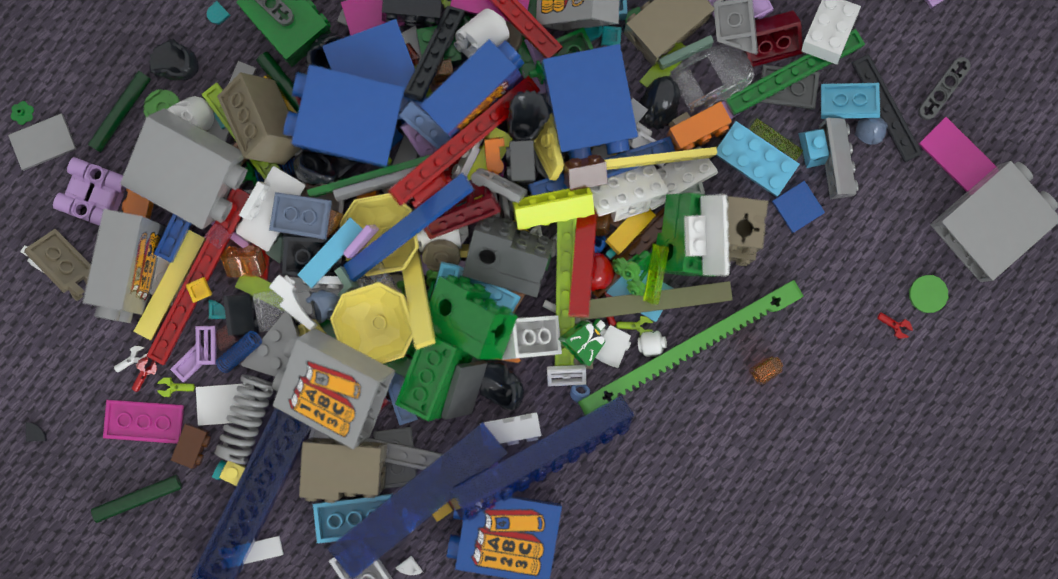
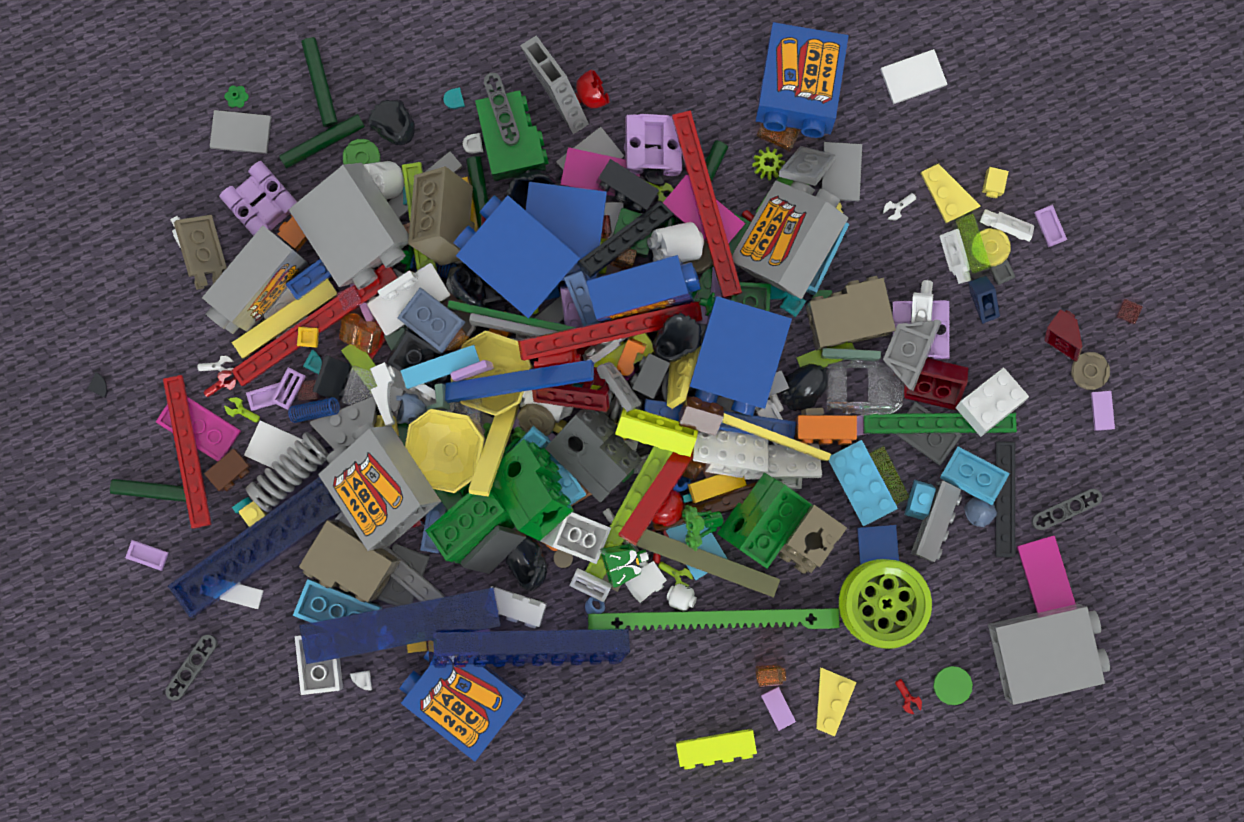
camera: 30 degrees right, 0 degrees up
clear neon green tile [643,244,669,305] -> none
white bracket [684,195,730,276] -> none
none -> lavender tile [125,540,169,571]
none -> red tile [163,375,212,529]
none -> dark green piece [301,37,338,127]
none -> white tile [463,133,483,154]
none -> dark tan tile [554,550,573,568]
none -> neon yellow brick [676,729,757,769]
none -> lavender tile [761,687,796,730]
none -> light yellow wing [816,667,856,736]
none -> lime wheel [839,559,932,649]

